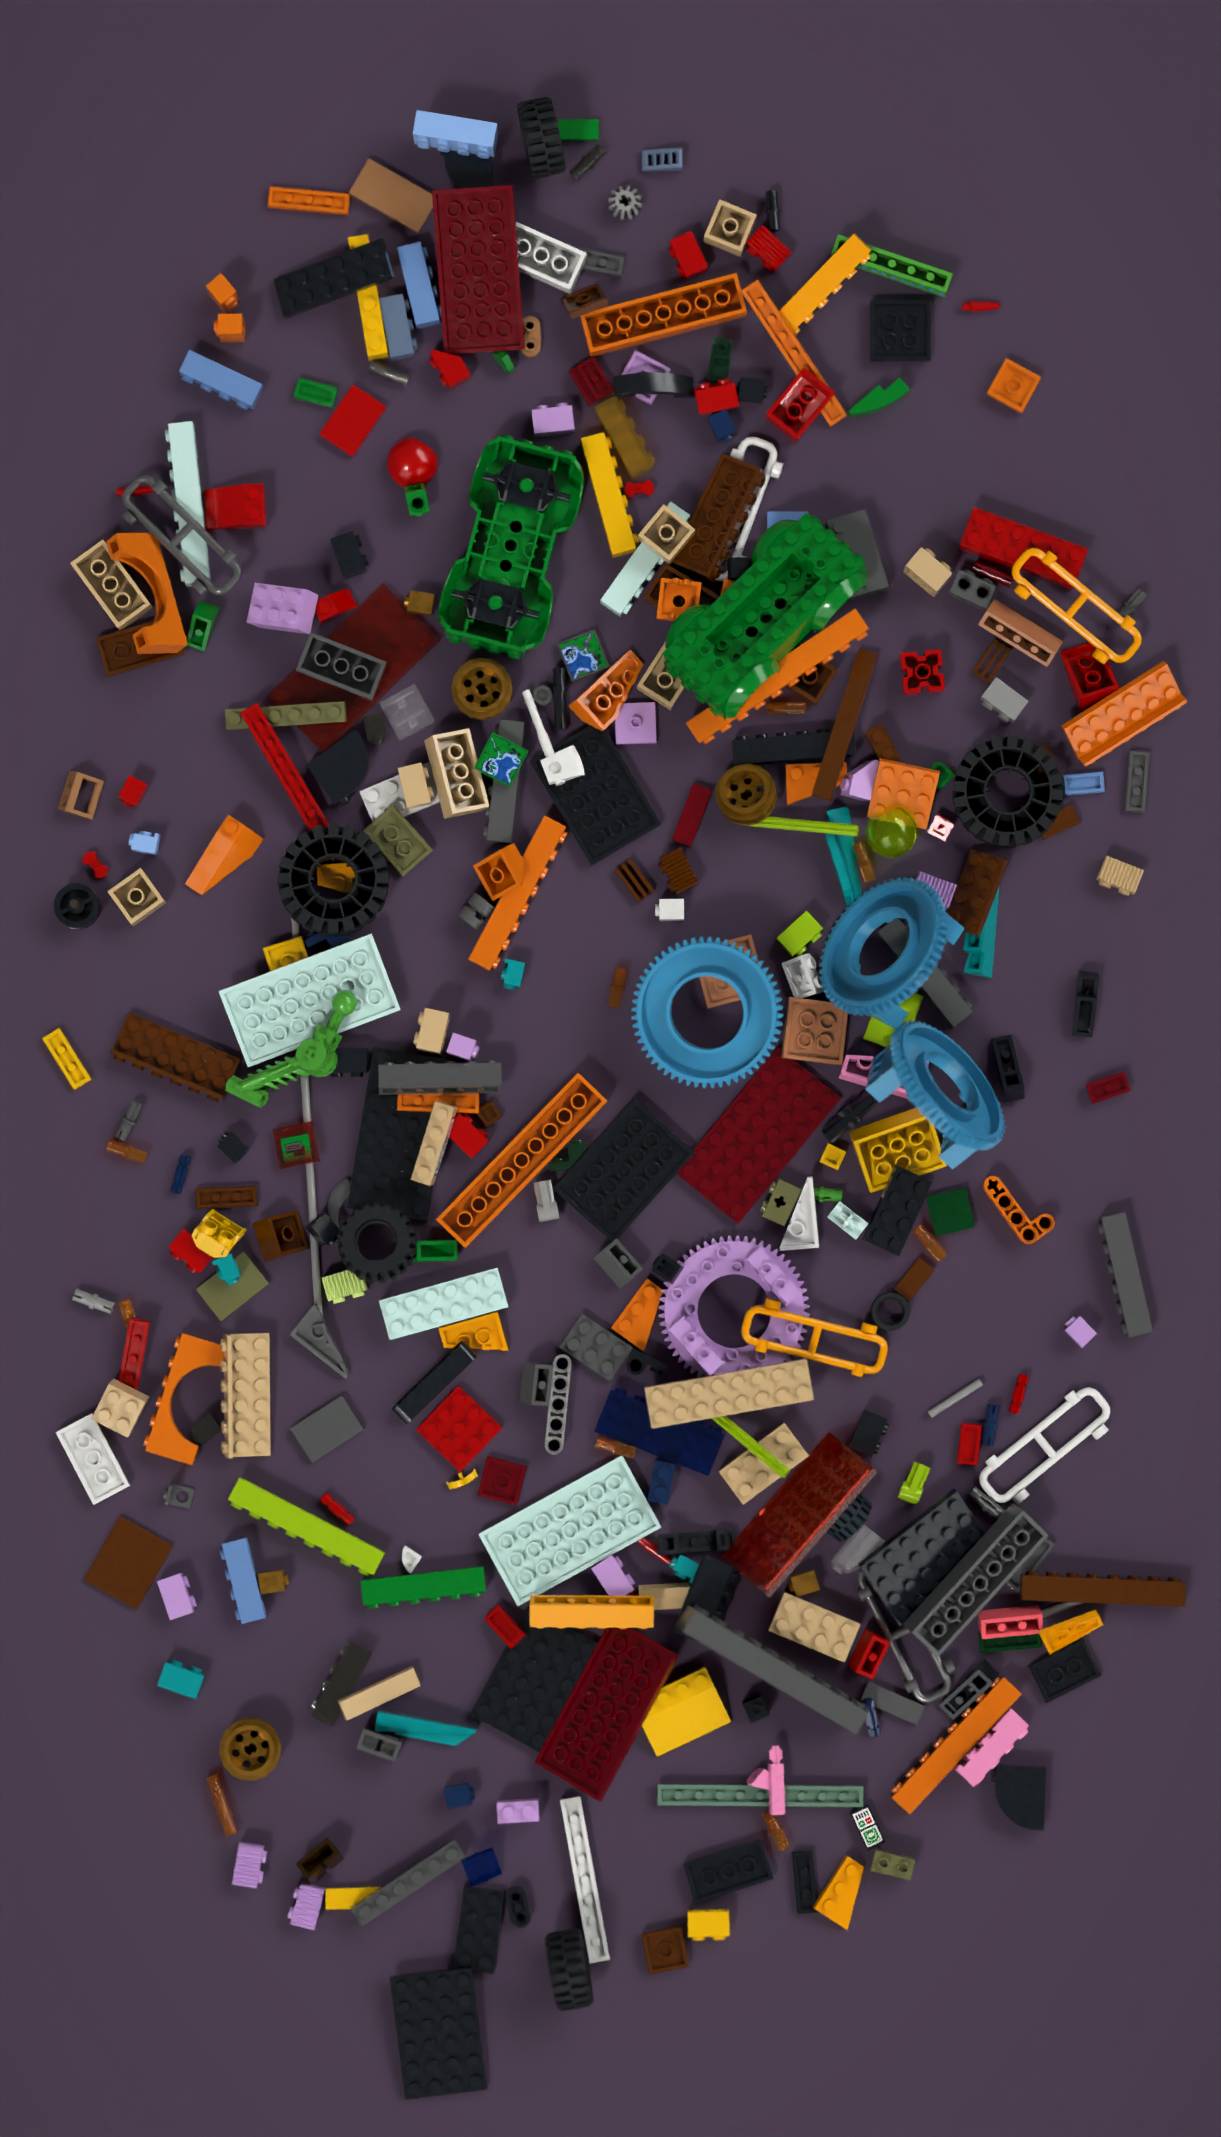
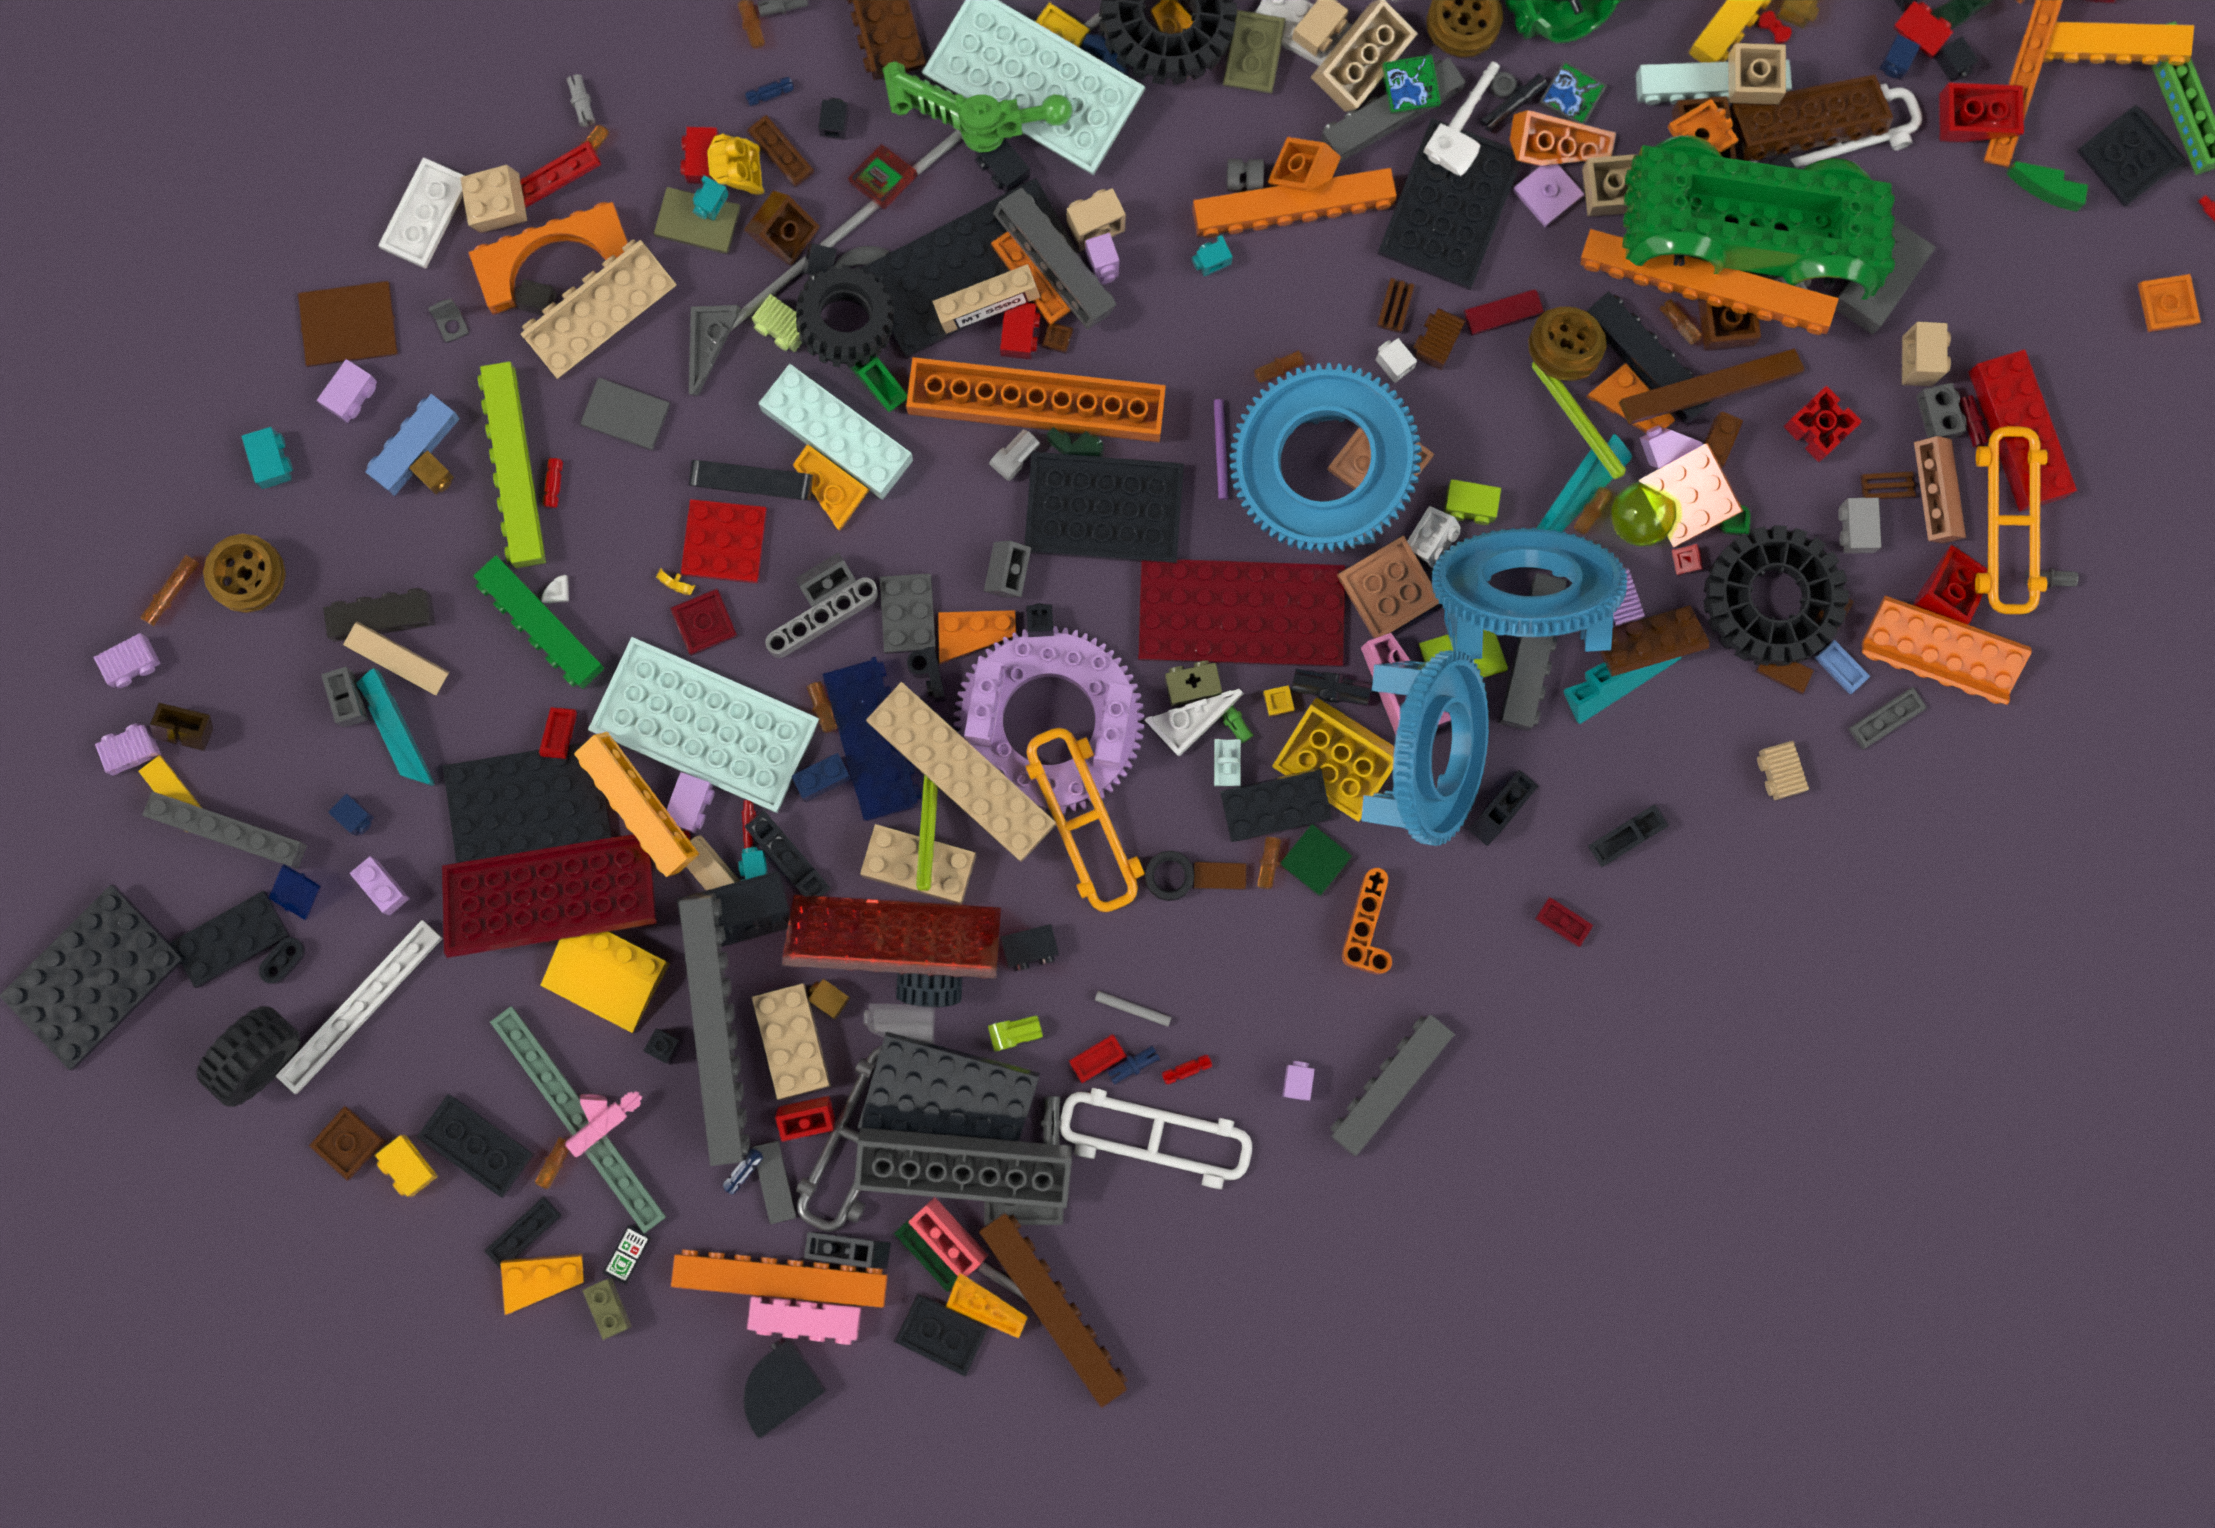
camera: 45 degrees right, 5 degrees down
none -> medium lavender bar [1214,399,1229,500]

